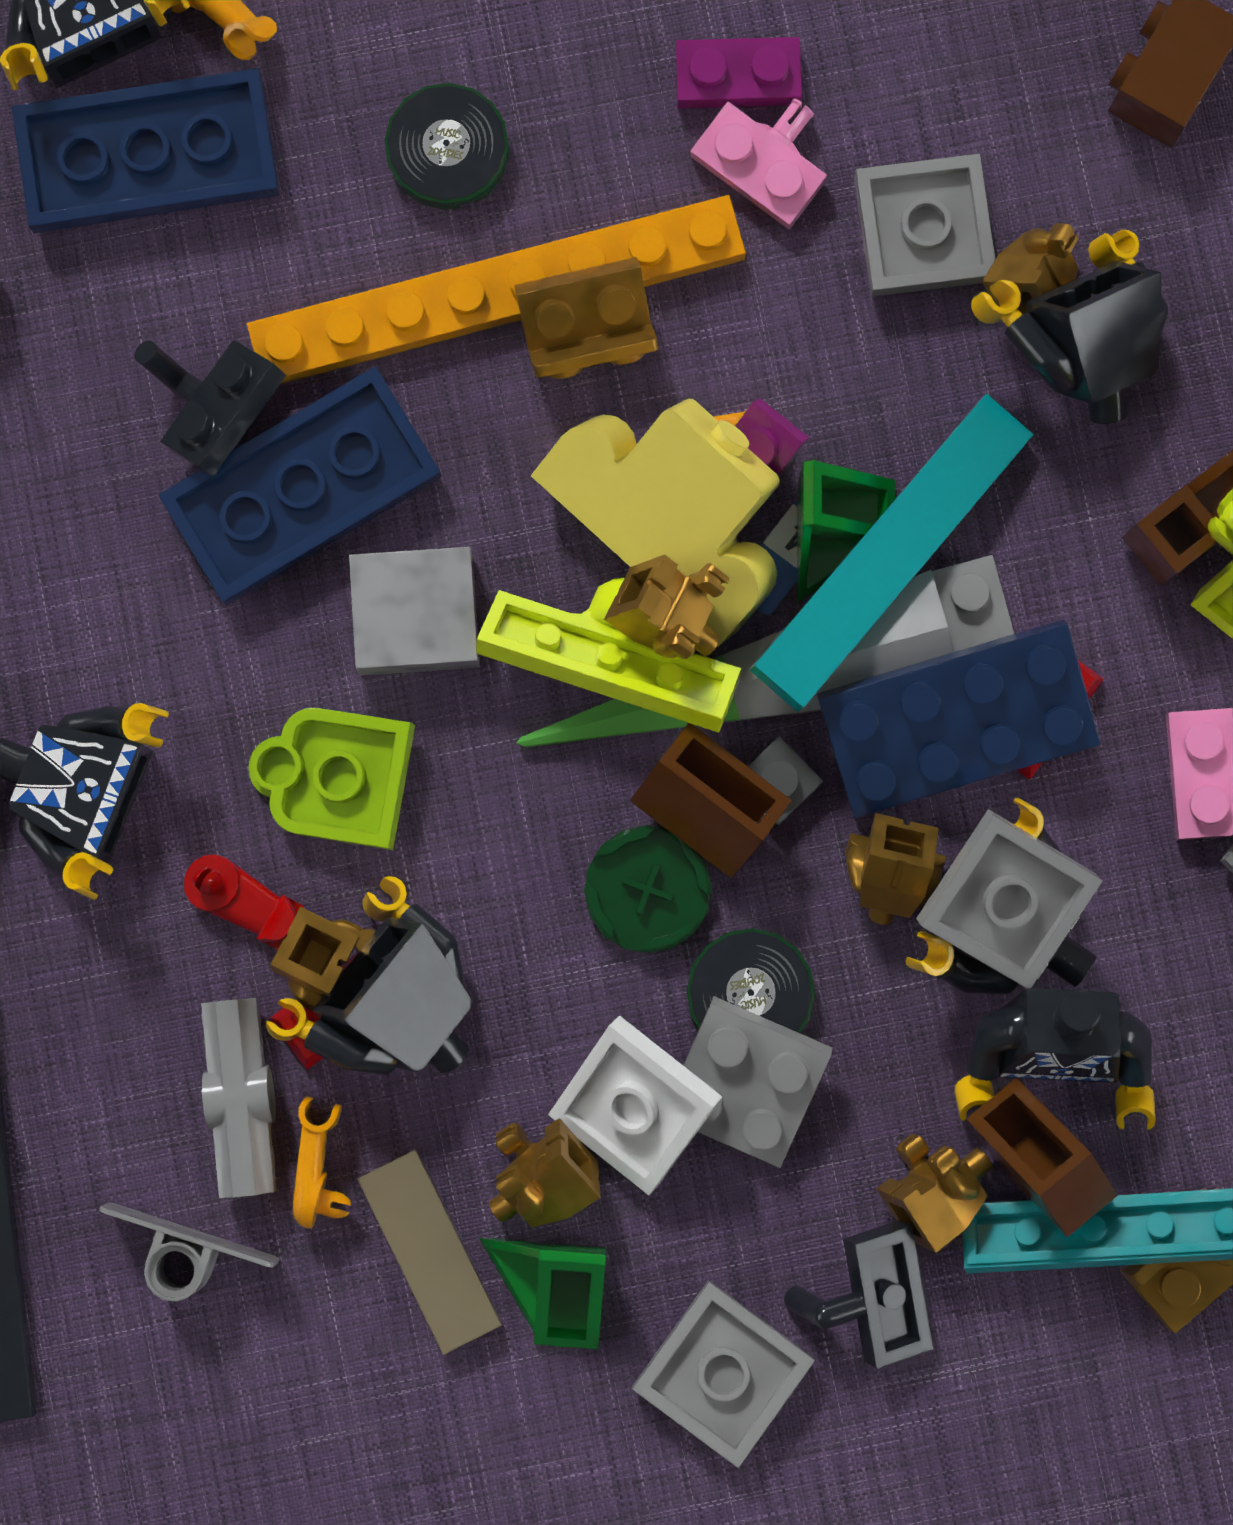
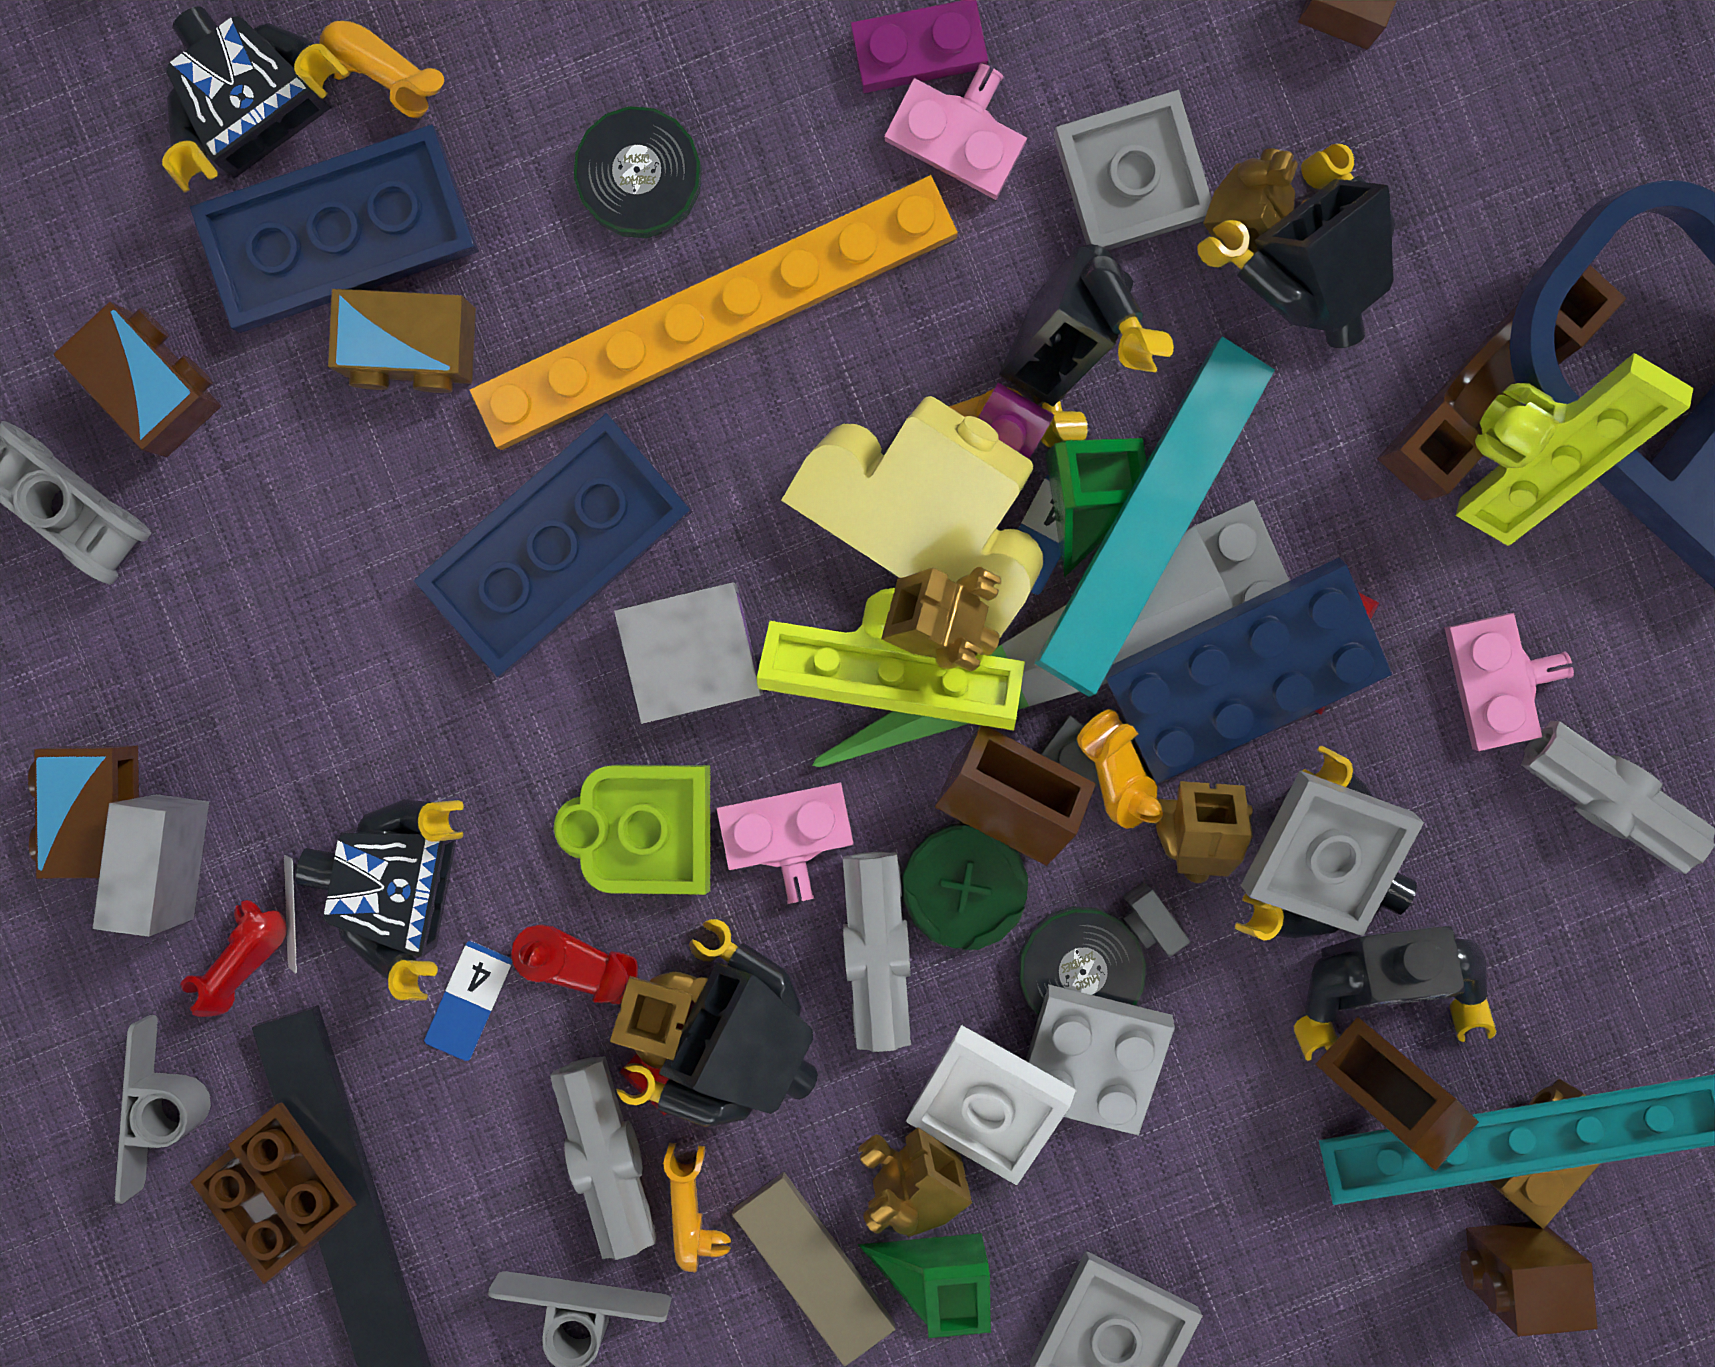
camera: 10 degrees left, 5 degrees up
black plate [134,340,287,478] -> none
pearl gold bracket [514,257,658,379] -> none
black plate [784,1220,933,1369] -> none
pearl gold piece [876,1134,993,1253] -> none
none -> pearl gold brick [328,289,476,393]
none -> sticker [424,941,512,1061]
none -> bright pink plate [717,783,854,904]
none -> light grey piece [843,852,911,1052]
none -> black torso [999,244,1174,448]
none -> light orange piece [1077,709,1163,829]
none -> dark grey plate [1122,882,1190,957]
none -> reddish brown brick [1460,1221,1598,1337]

